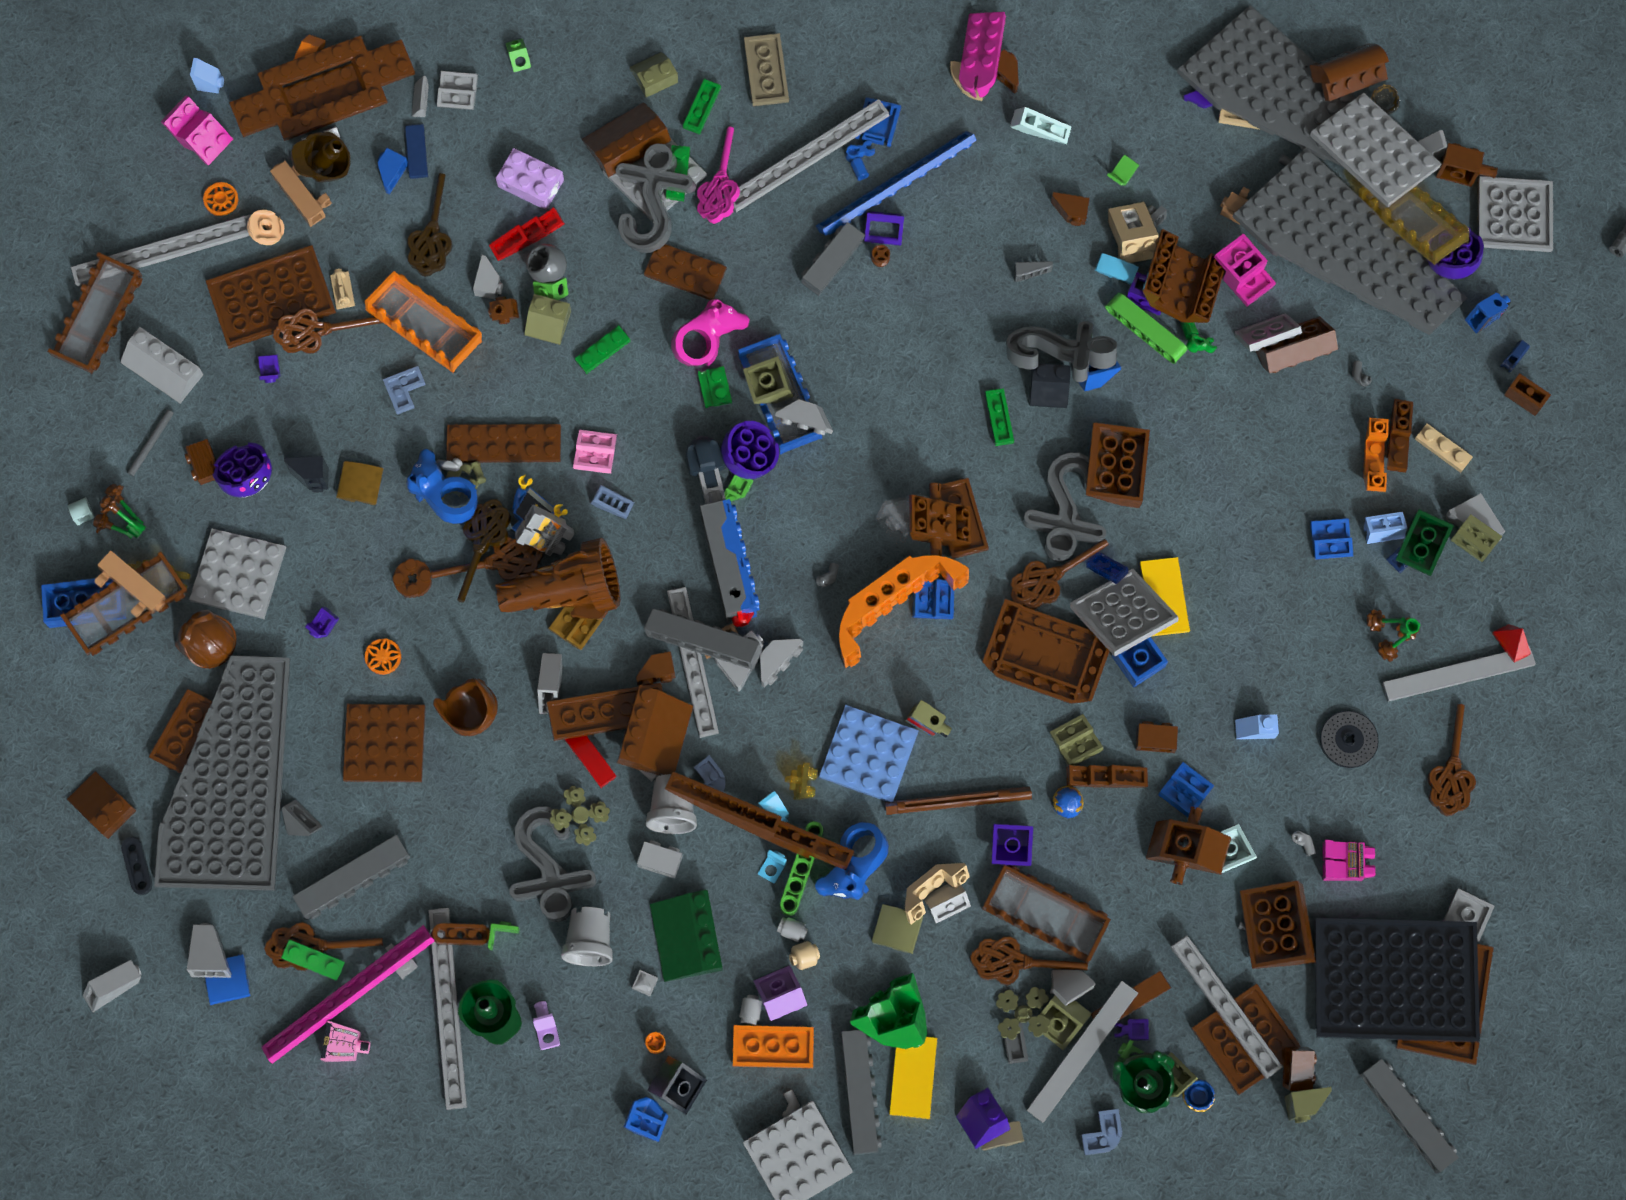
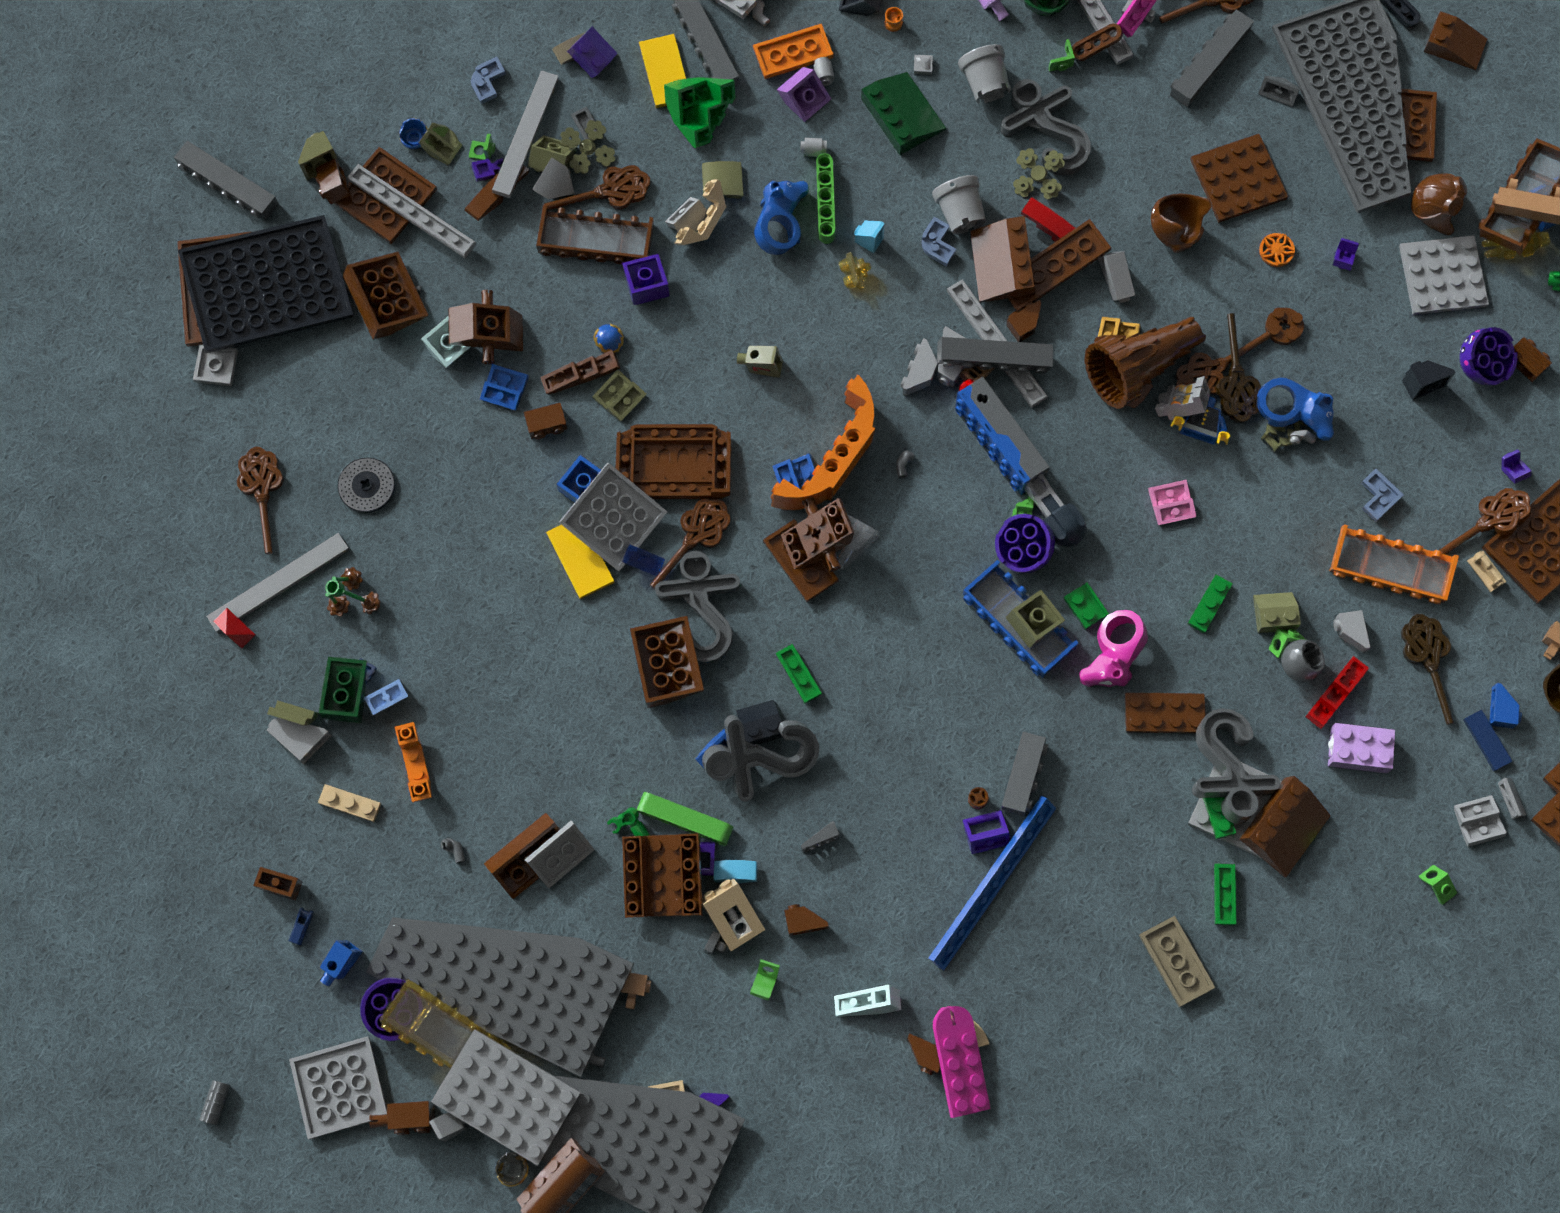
camera: 165 degrees right, 0 degrees up
pearl gold slope [336,461,384,505] -> none
reddish brown plate [446,424,561,463] -> none
reddish brown brick [488,297,519,324] -> none
sand blue slope [590,485,634,519] -> none
olive slope [629,52,678,98] -> none
light grey brick [637,840,683,879] -> none
reddish brown slope [665,772,854,870] -> none
dark pink piece [697,127,740,224] -> none
light grey plate [734,99,889,212] -> none
medium azure bracket [758,850,786,884] -> none
light grey slope [775,399,833,435] -> none
tan head [789,941,820,970] -> none
medium blue plate [819,705,918,802] -> none
blue bar [845,141,875,181] -> none
blue container [855,97,901,147] -> none
reddish brown piece [885,786,1032,815] -> none
dark green piece [1112,1050,1175,1113] -> none
dark pink bracket [1214,233,1276,307] -> none
light blue slope [1235,714,1279,739] -> none
light grey arm [1291,831,1316,856] -> none
blue slope [1310,519,1353,559] -> none
dark pink hips [1323,840,1375,881] -> none
reddish brown slope [1386,399,1413,473] -> none

